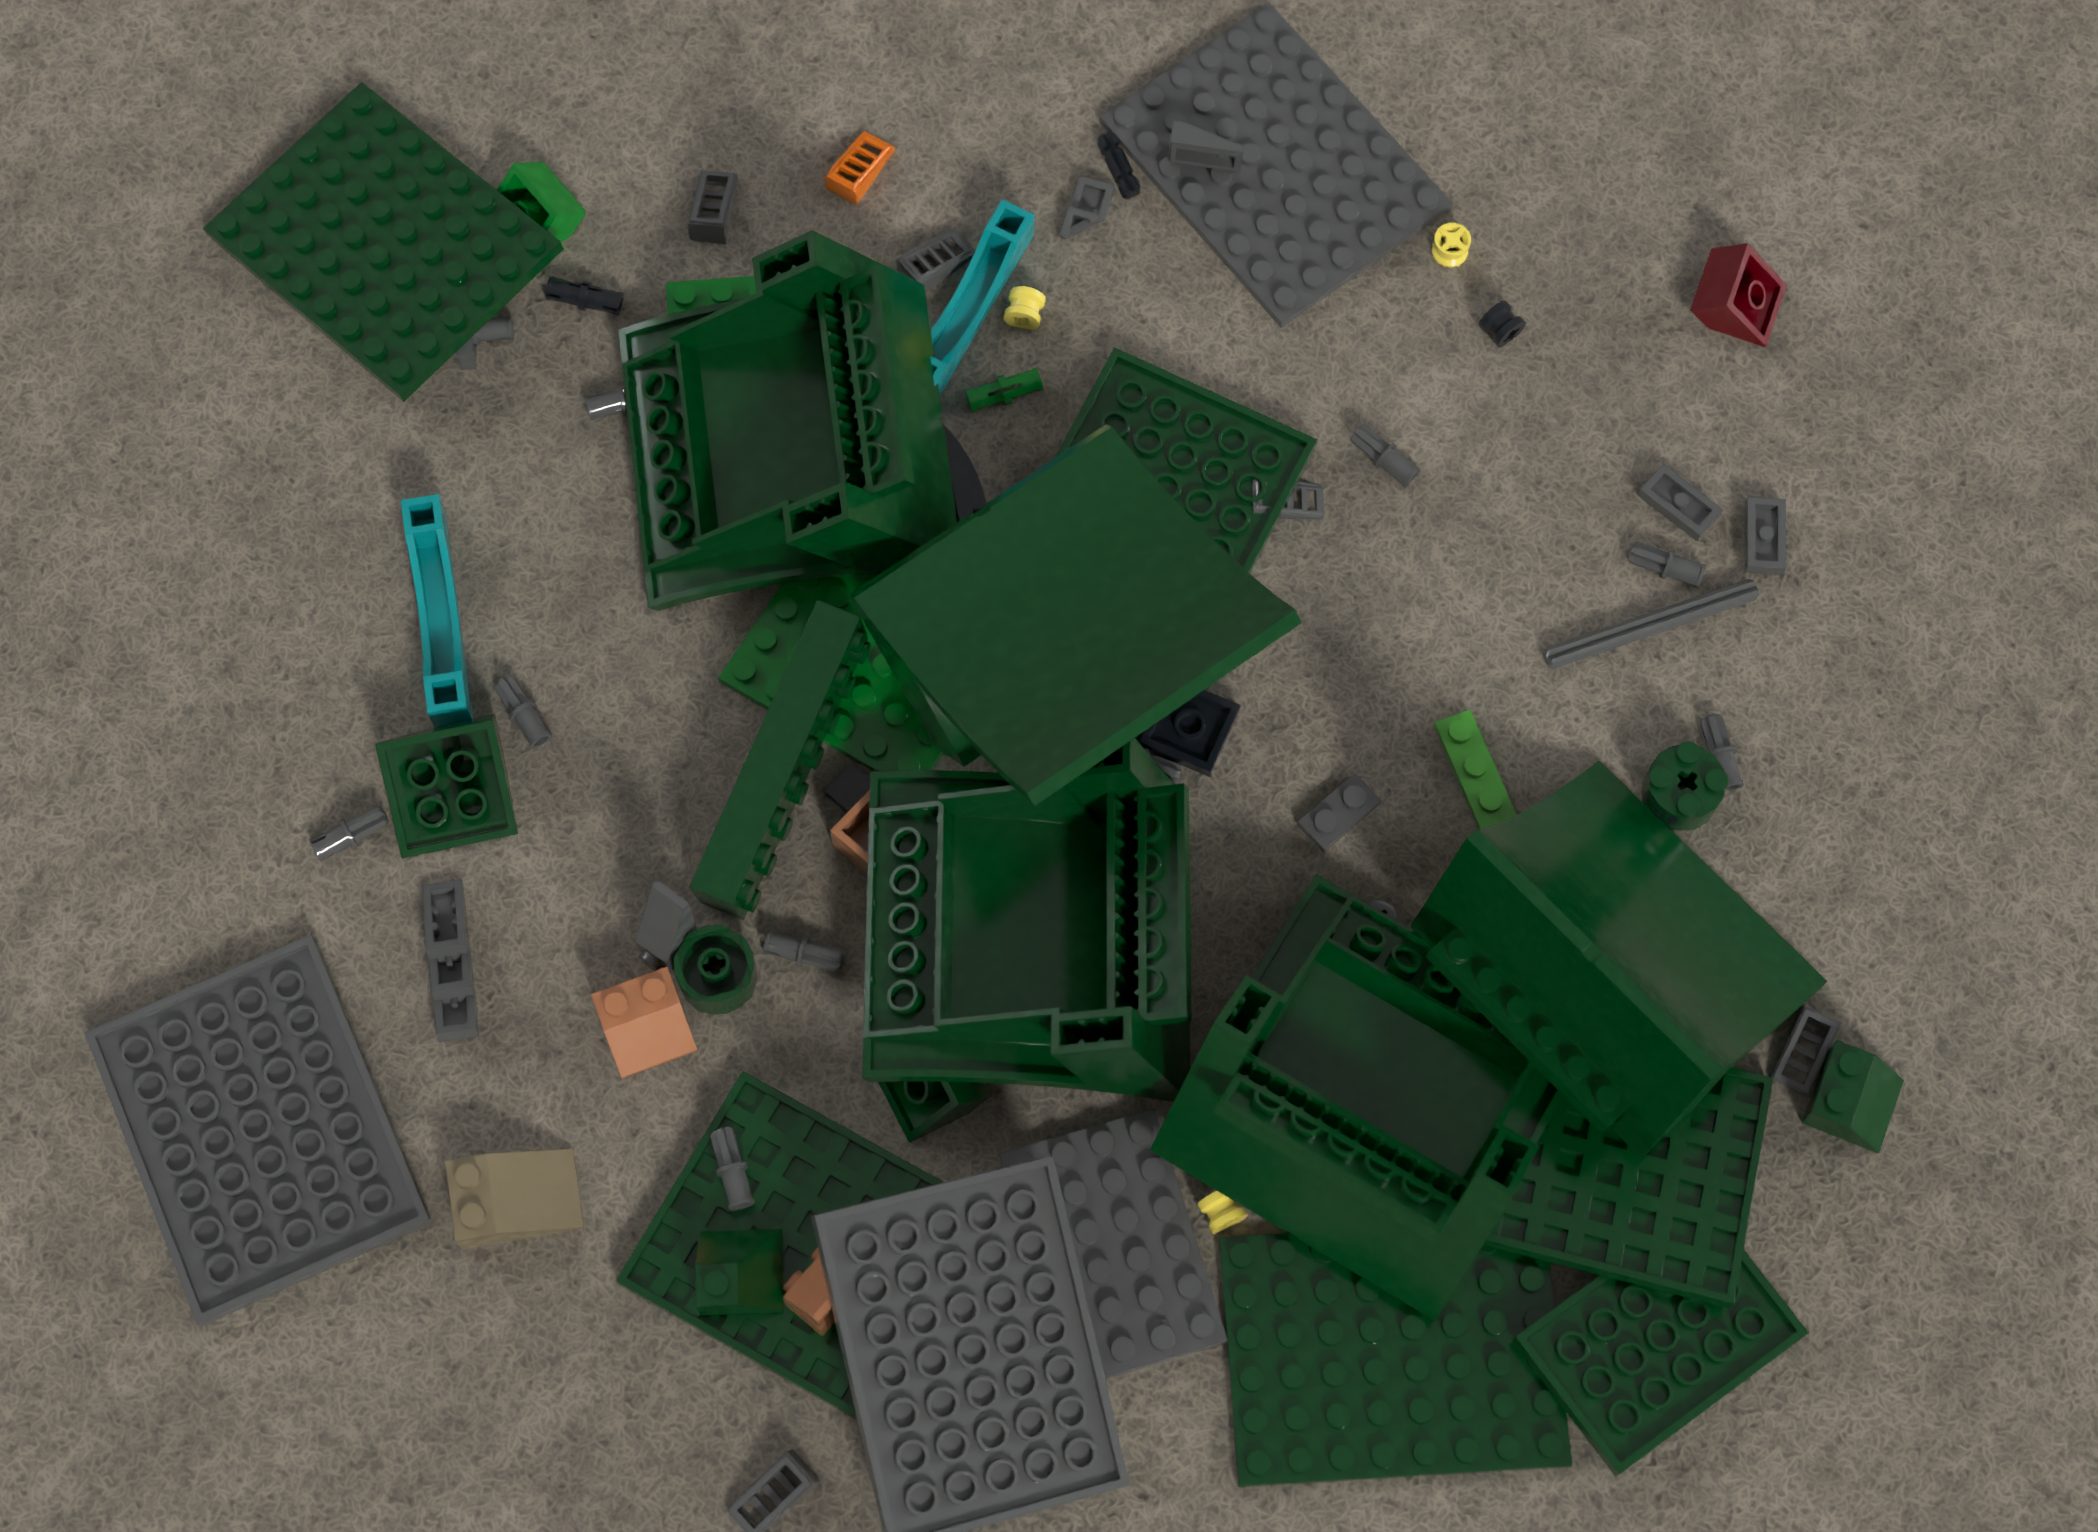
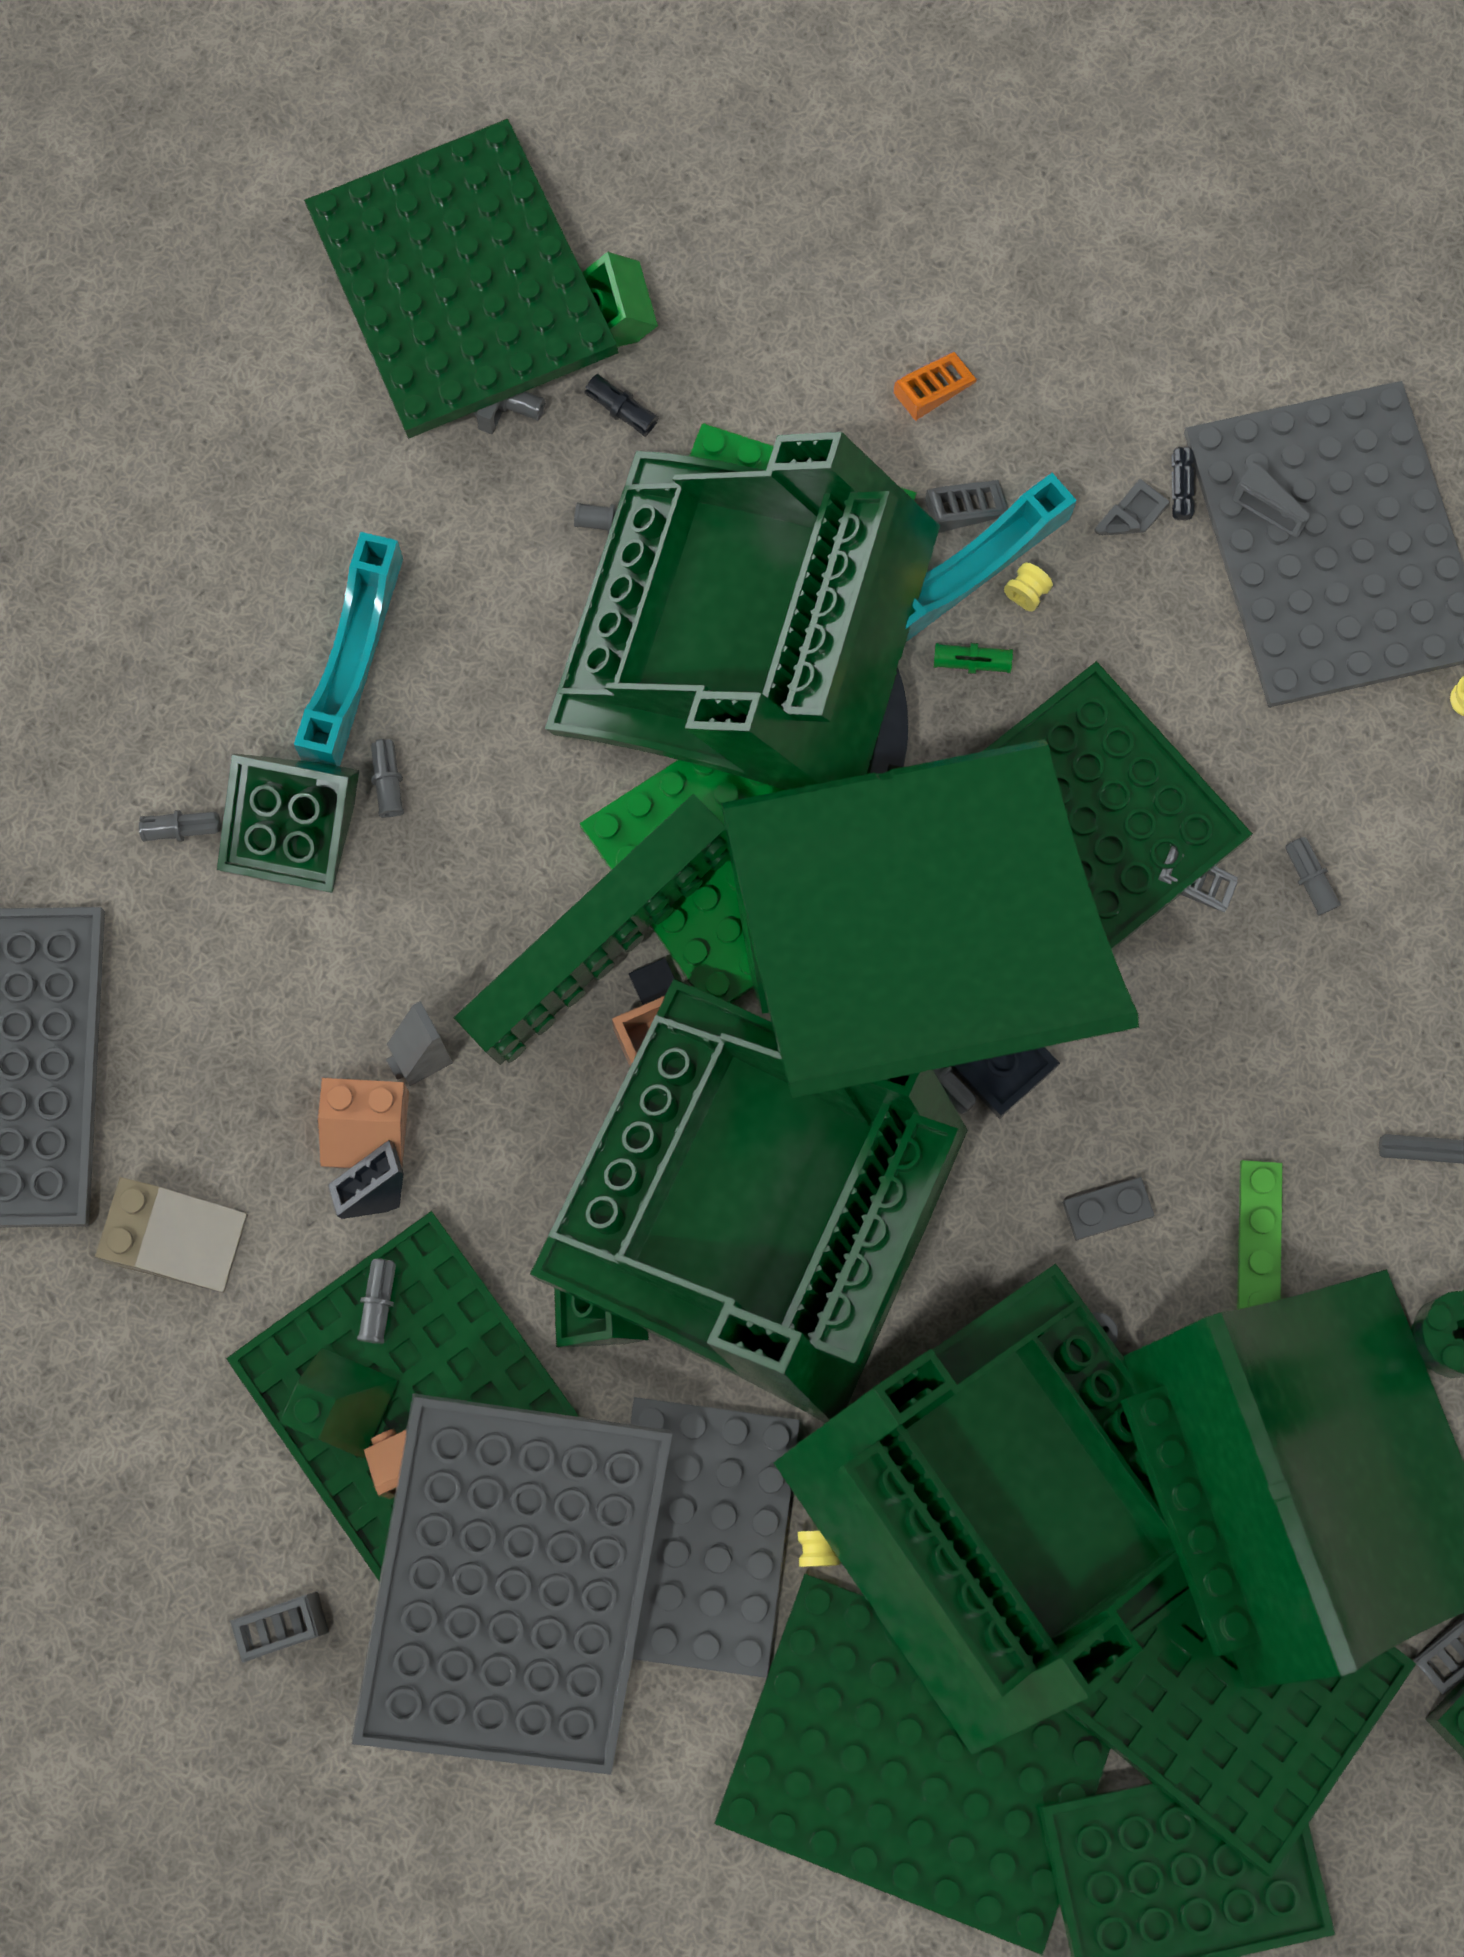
camera: 25 degrees right, 5 degrees up
dark grey slope [422,879,479,1043] -> none
dark green brick [674,925,757,1015] -> none
dark grey slope [688,170,738,244] -> none
dark grey axle [763,929,844,972] -> none
none -> black slope [328,1140,404,1219]

